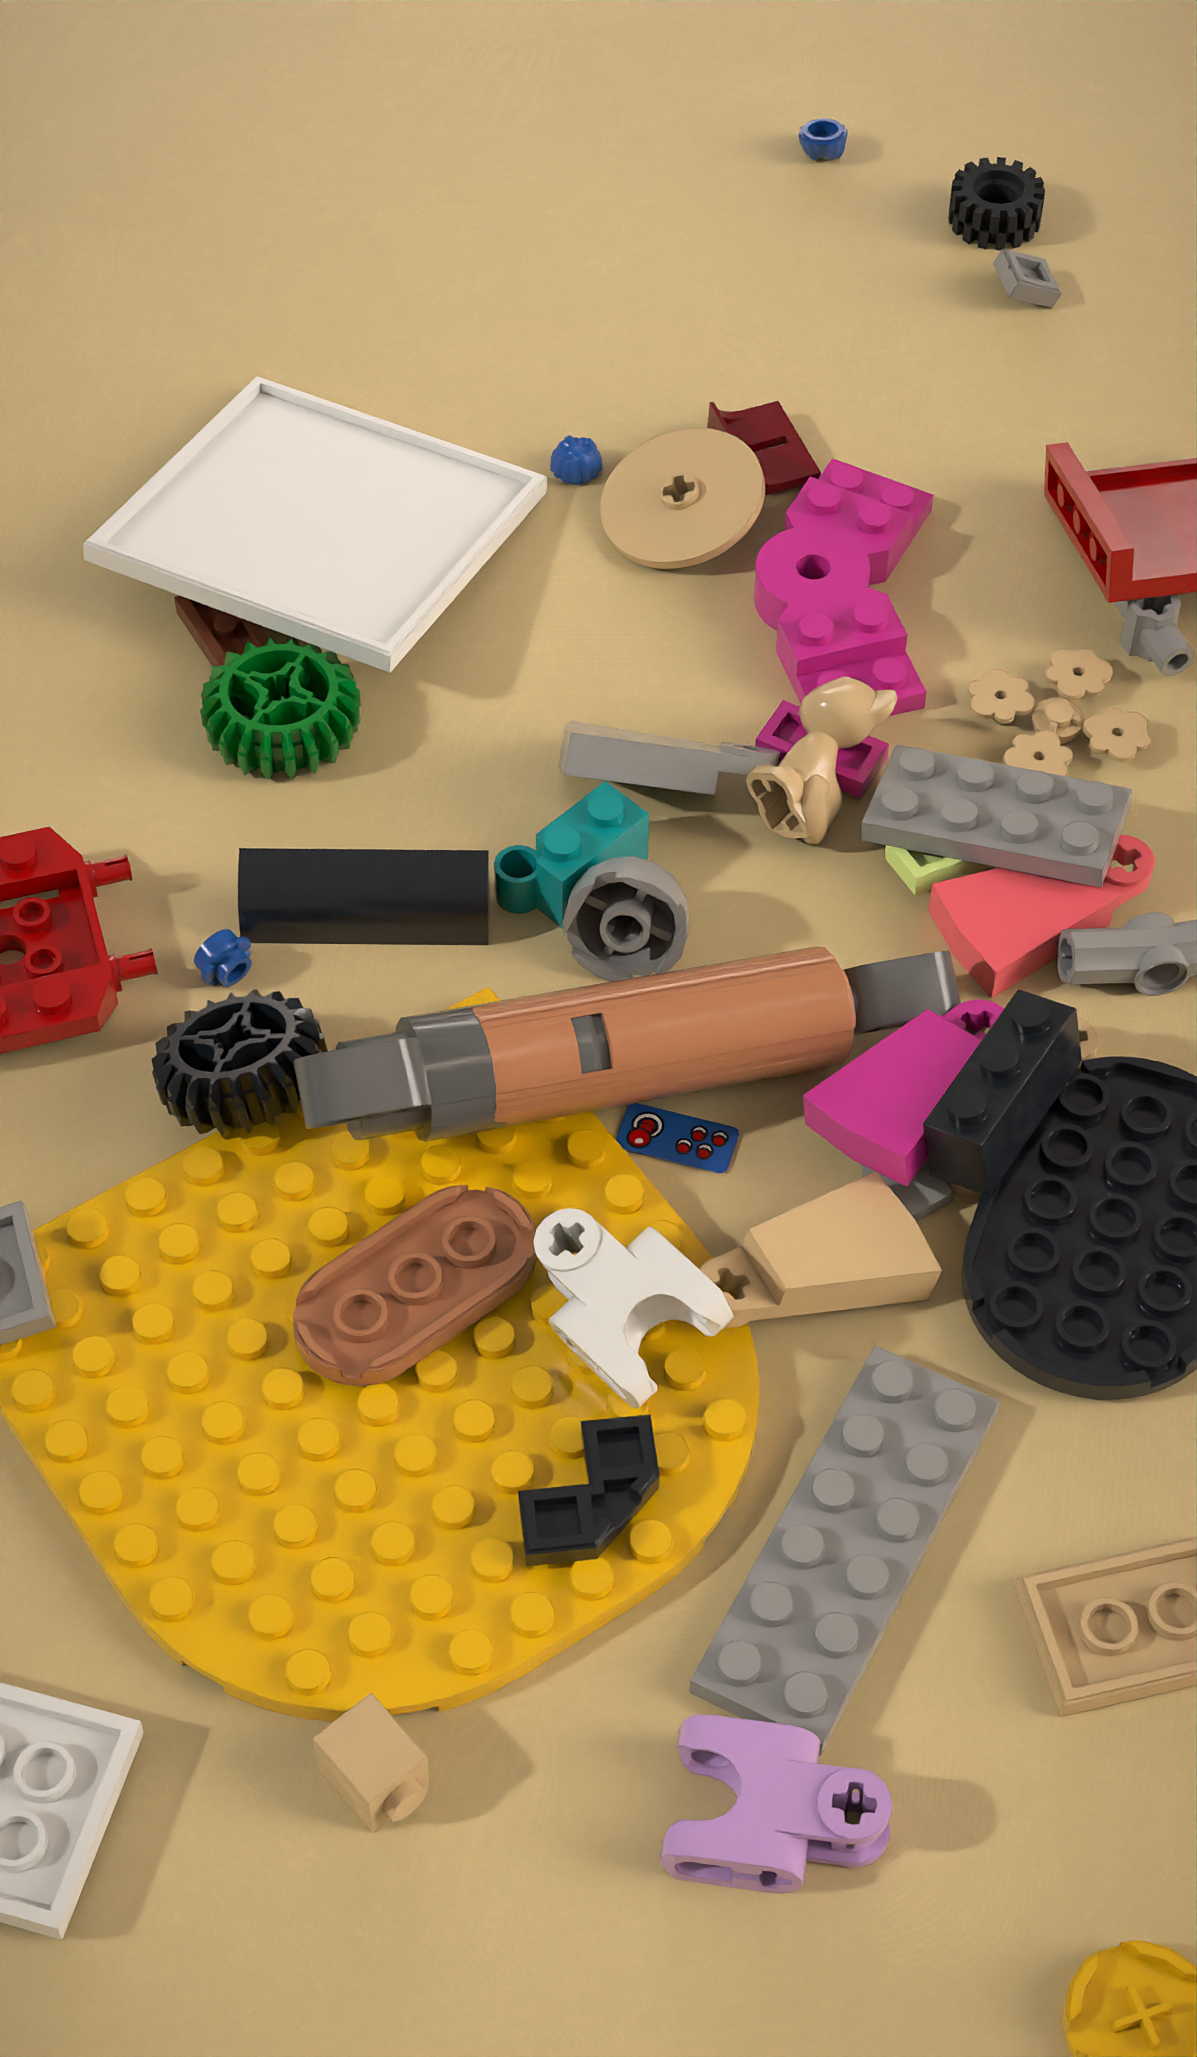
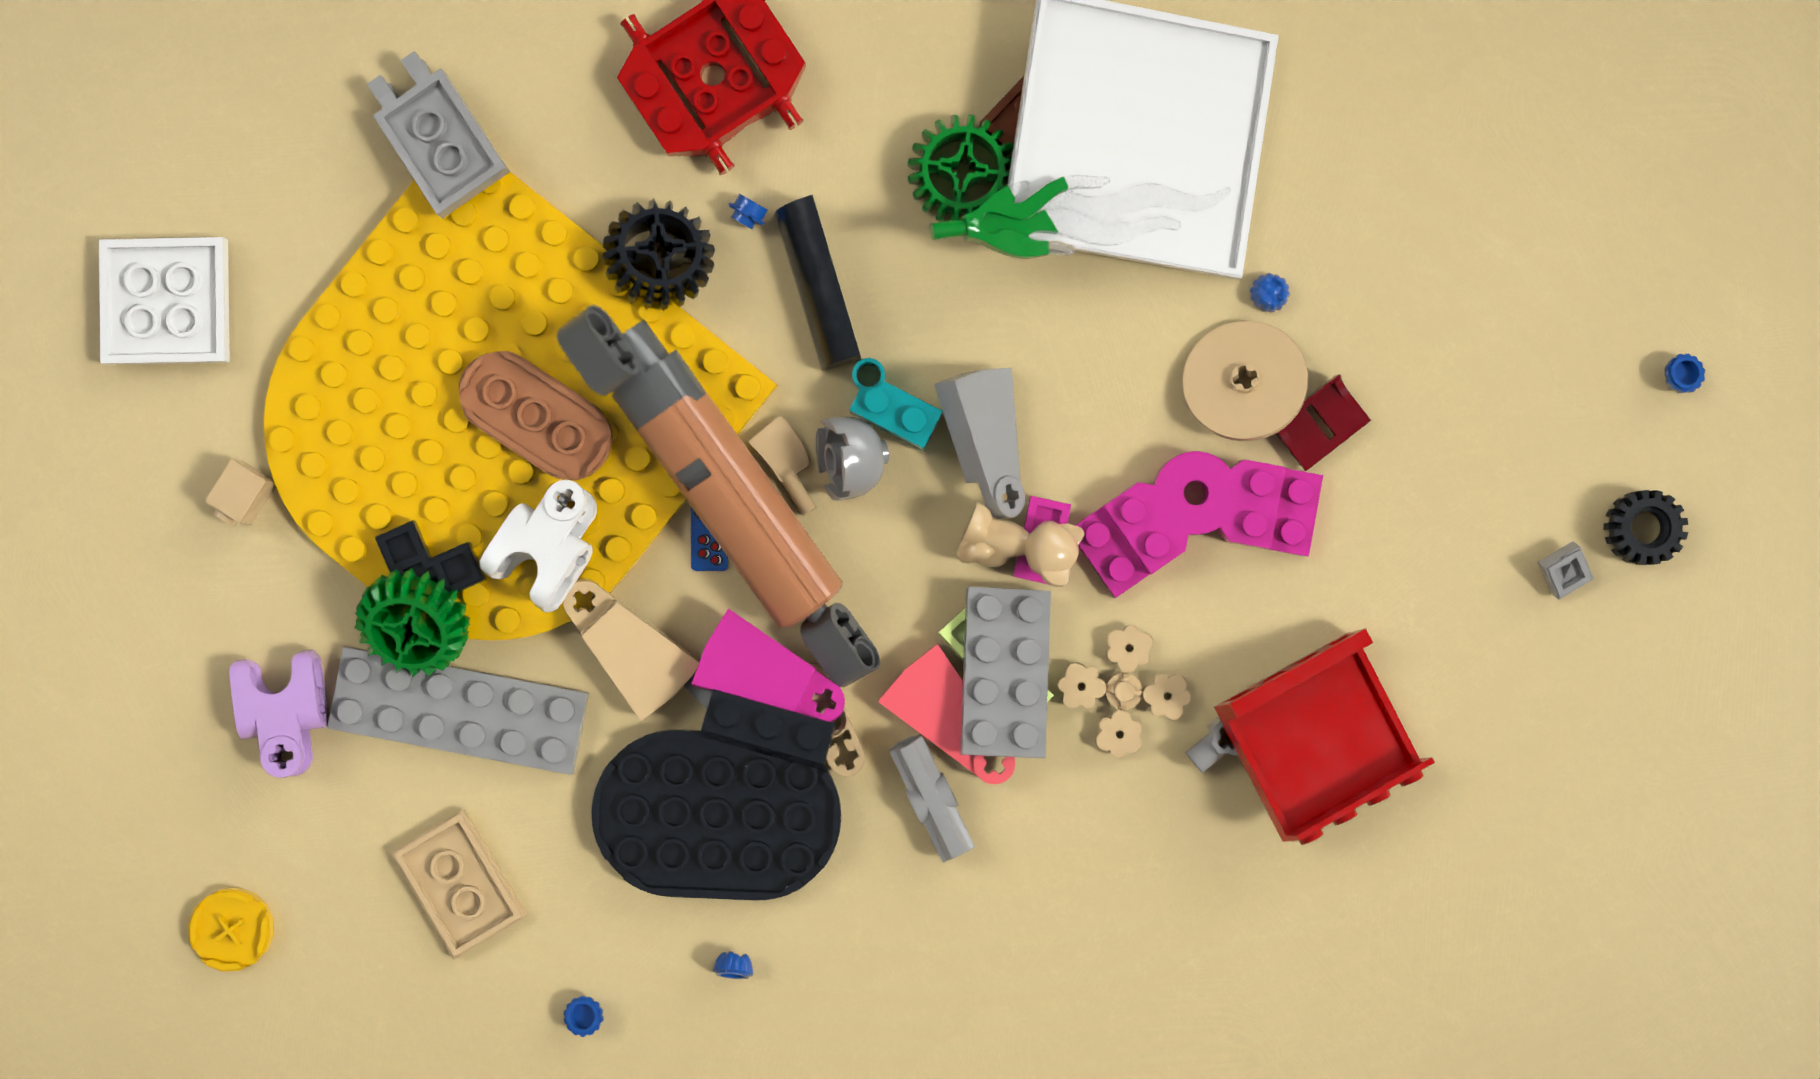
camera: 75 degrees right, 35 degrees up
none -> green gear [354,568,470,677]
none -> piece [930,174,1231,259]

